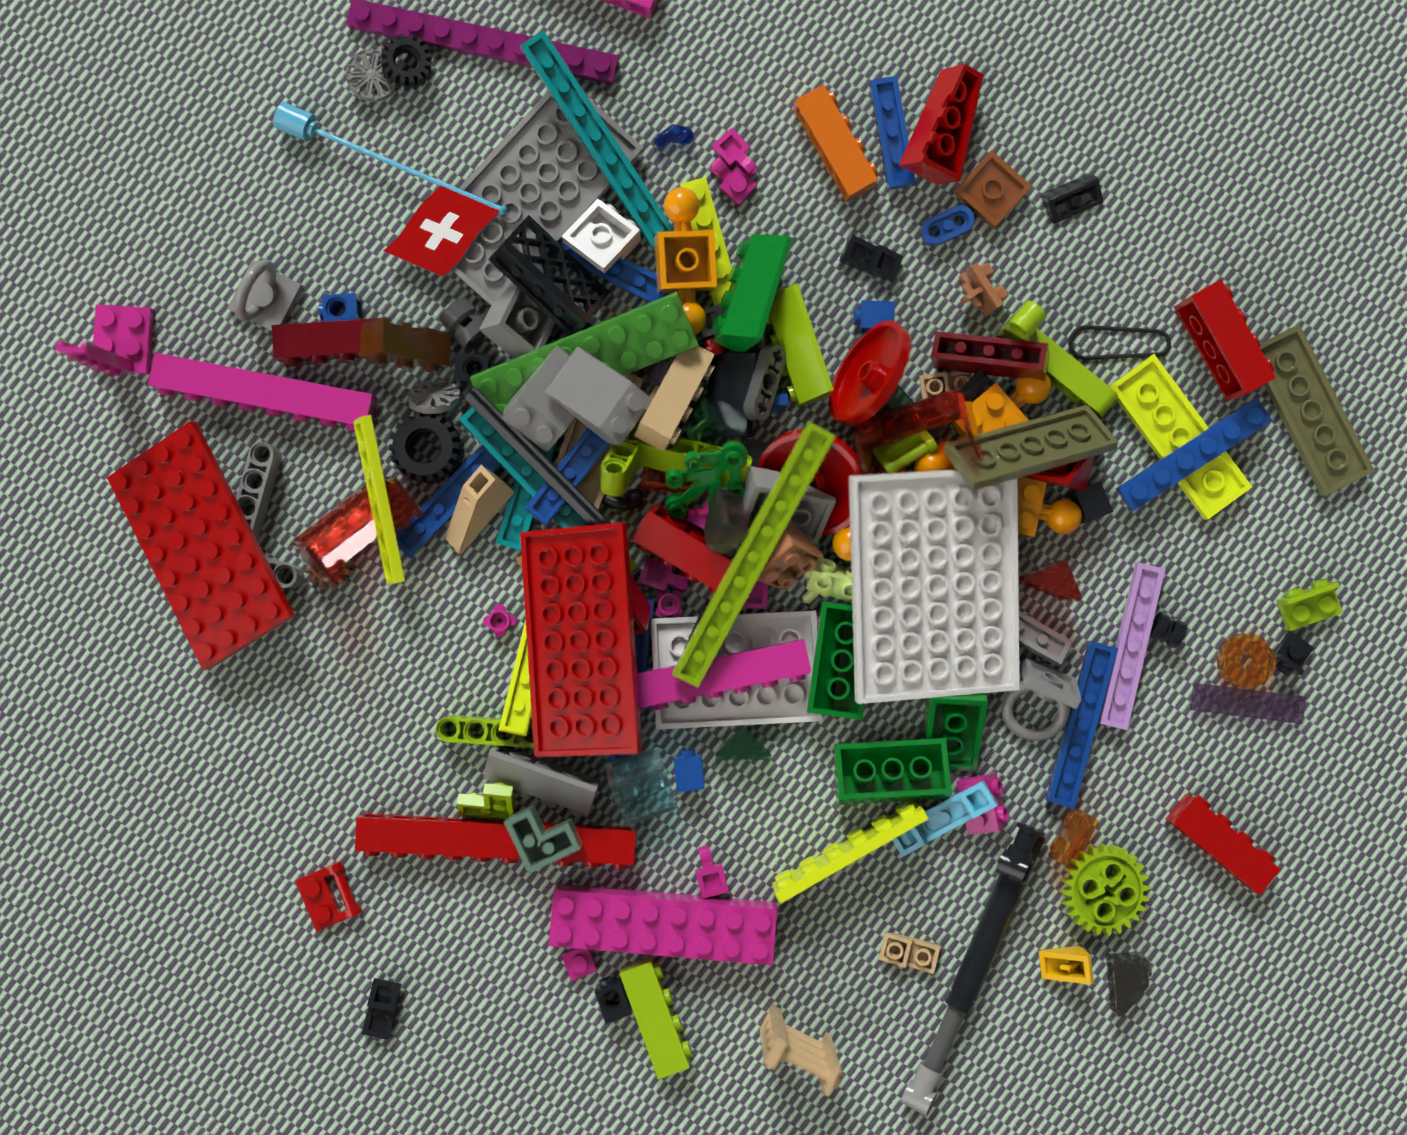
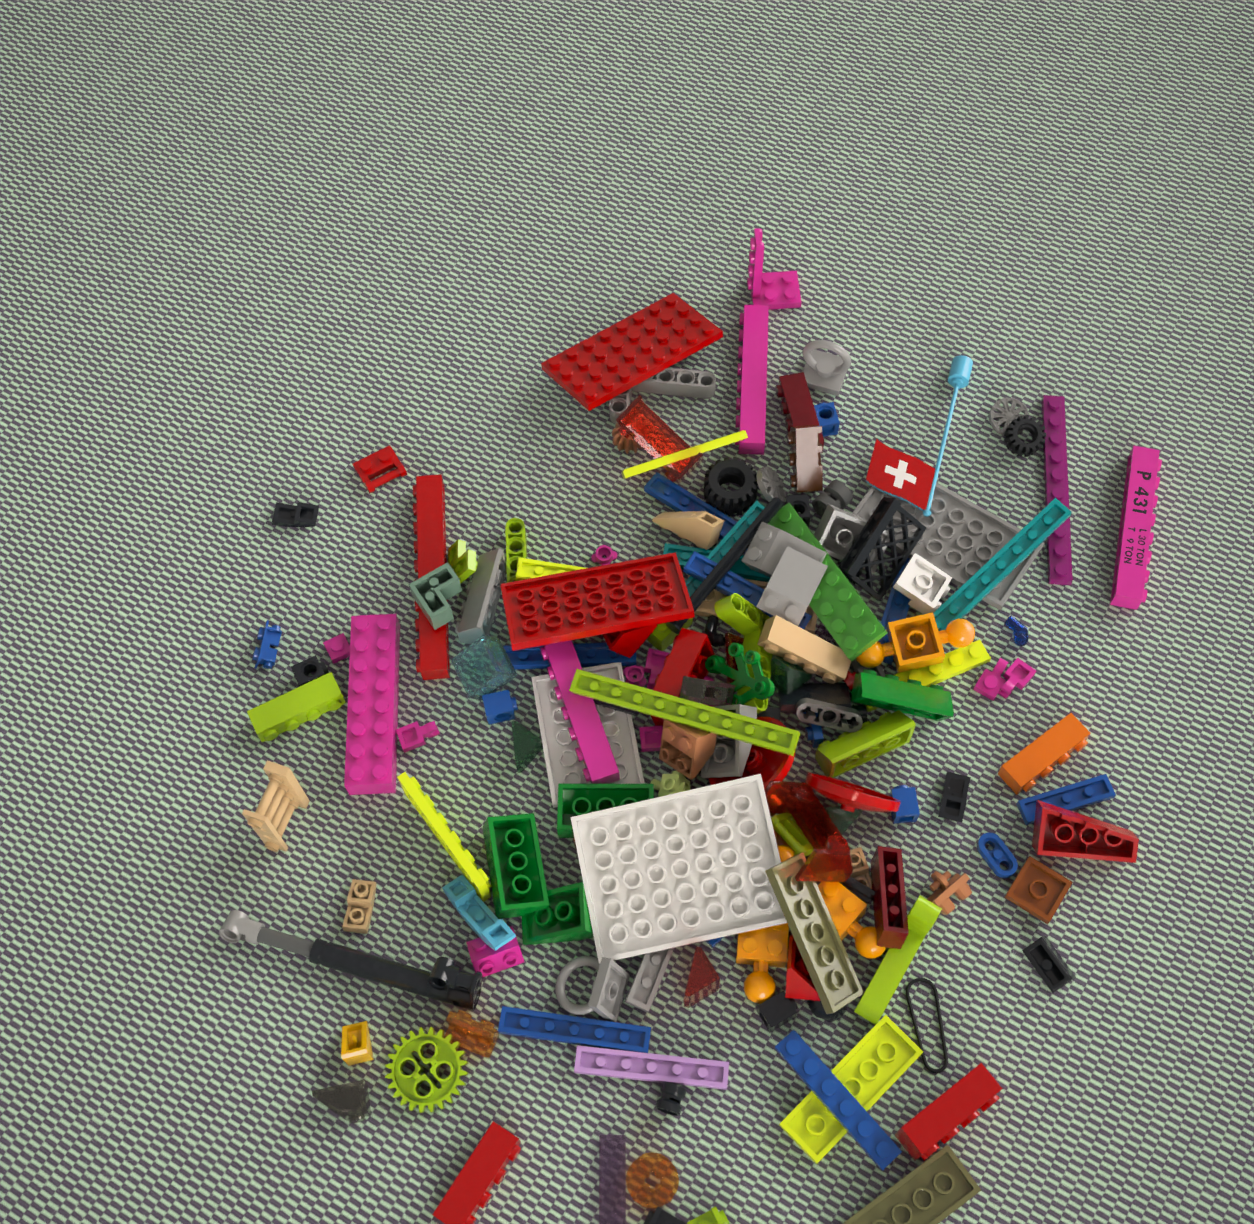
camera: 85 degrees right, 25 degrees down
none -> blue hinge [252,620,282,669]

